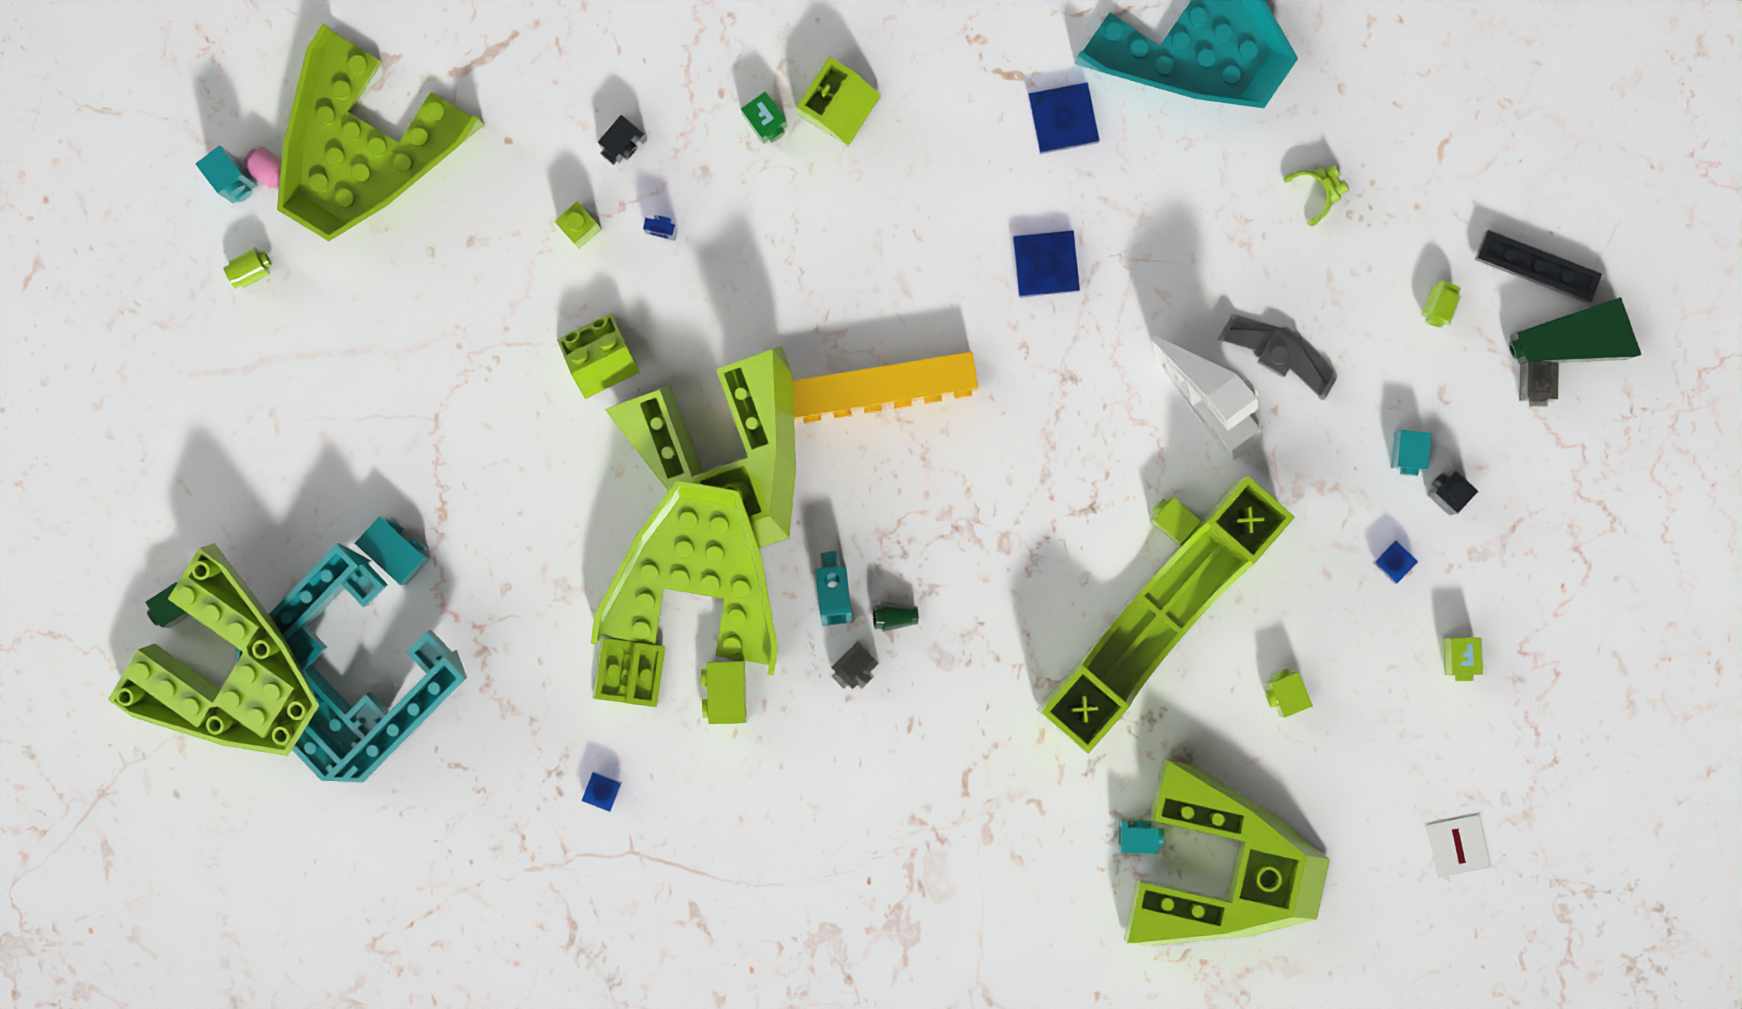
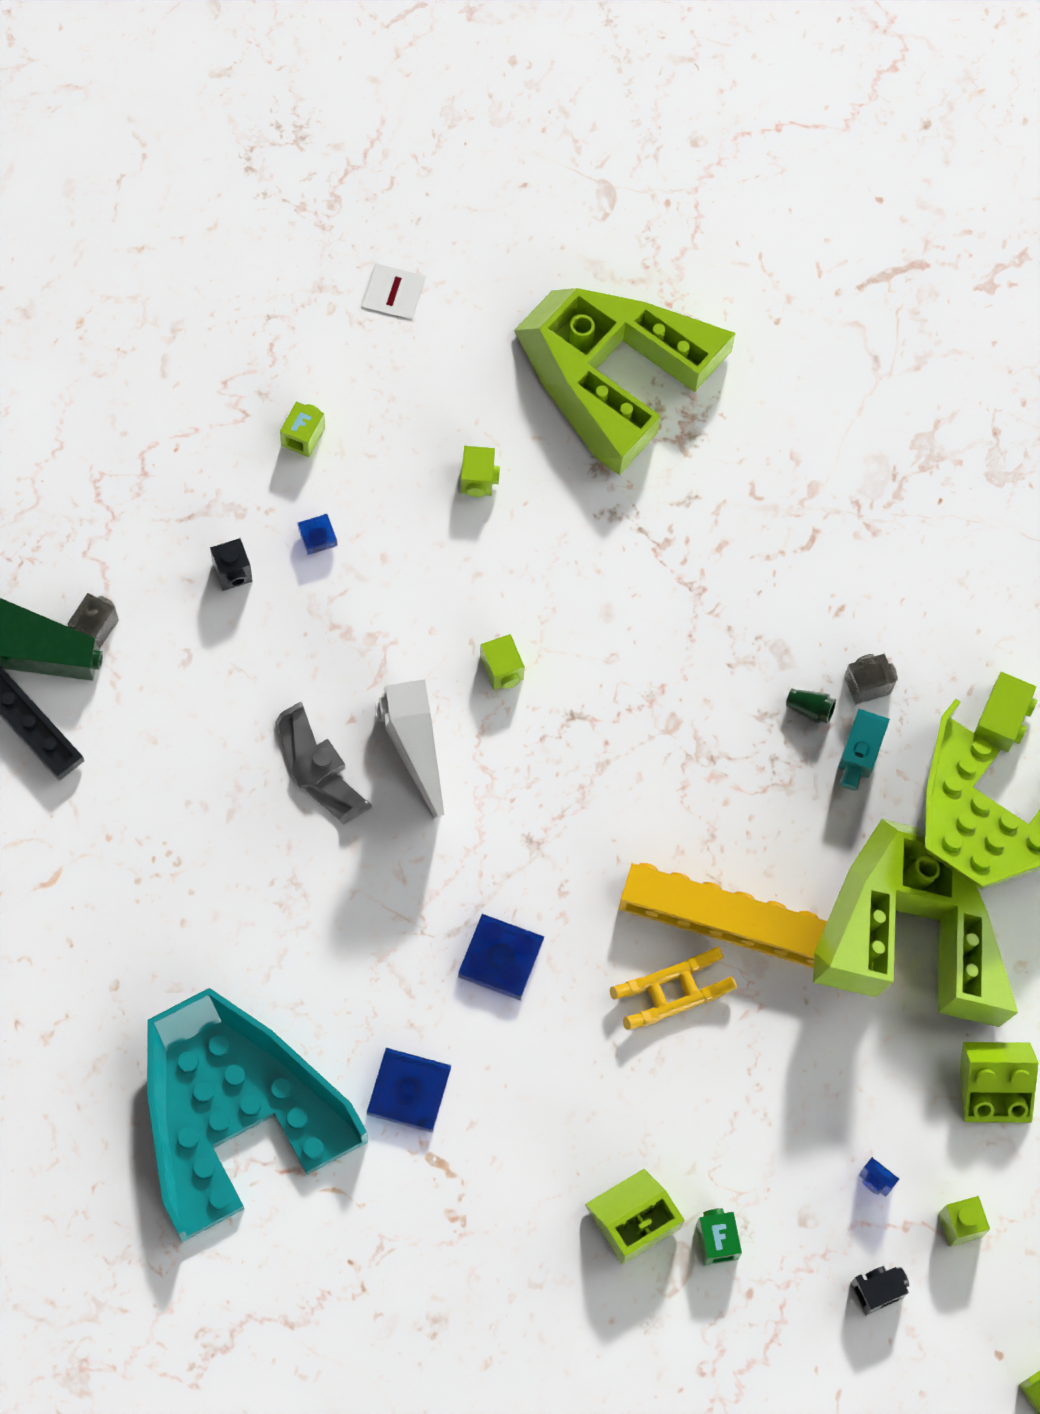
camera: 160 degrees left, 20 degrees down
lime arch [1036,476,1295,754] -> none
teal brick [1118,819,1164,854] -> none
lime helmet [1283,164,1350,226] -> none
teal brick [1391,430,1432,476] -> none
lime brick [1421,280,1461,328] -> none
none -> yellow piece [609,946,738,1030]

